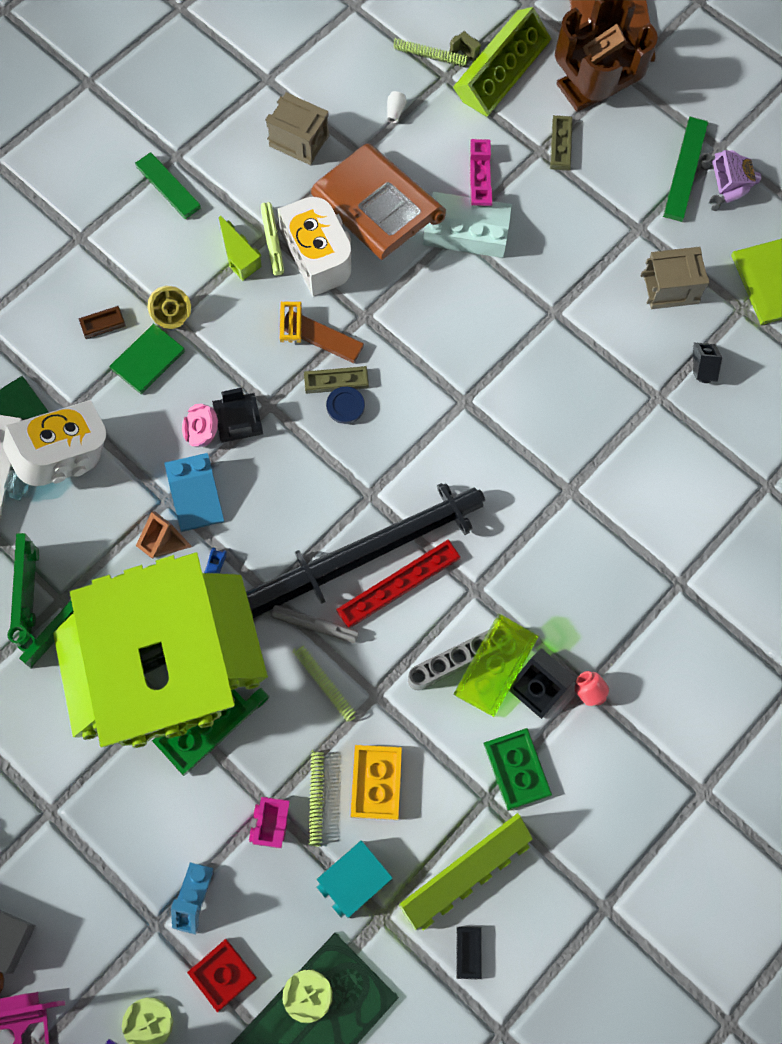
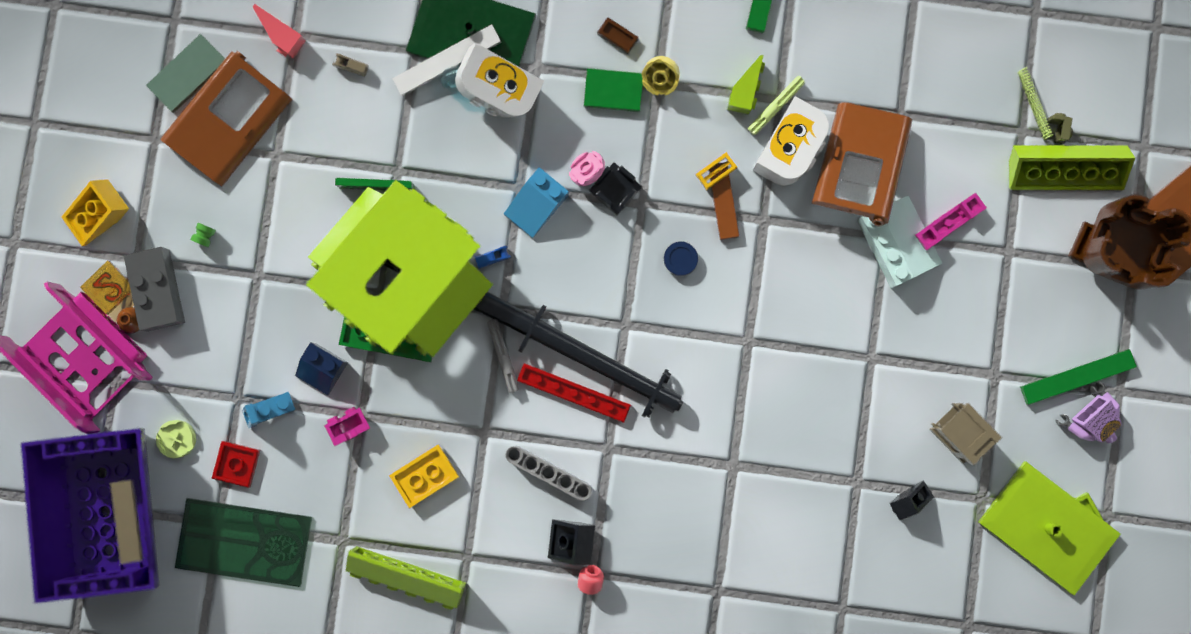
camera: 60 degrees right, 15 degrees up
green hinge [7,533,39,653] -> none
nougat slope [136,511,192,559] -> none
dark tan container [265,92,329,165] -> none
yellowish green tile [283,970,332,1023] -> none
yellowish green piece [293,646,356,722] -> none
olive tile [304,366,369,394] -> none
yellowish green piece [308,750,325,847] -> none
teal panel [316,840,393,919] -> none
white cone [387,91,407,124] -> none
clear neon green tile [453,613,539,717] -> none
black tile [456,927,481,979] -> none
green tile [483,728,552,811] -> none
olive tile [550,115,573,171] -> none
medium nougat tile [583,24,627,64] -> none
none -> dark blue slope [295,342,348,395]

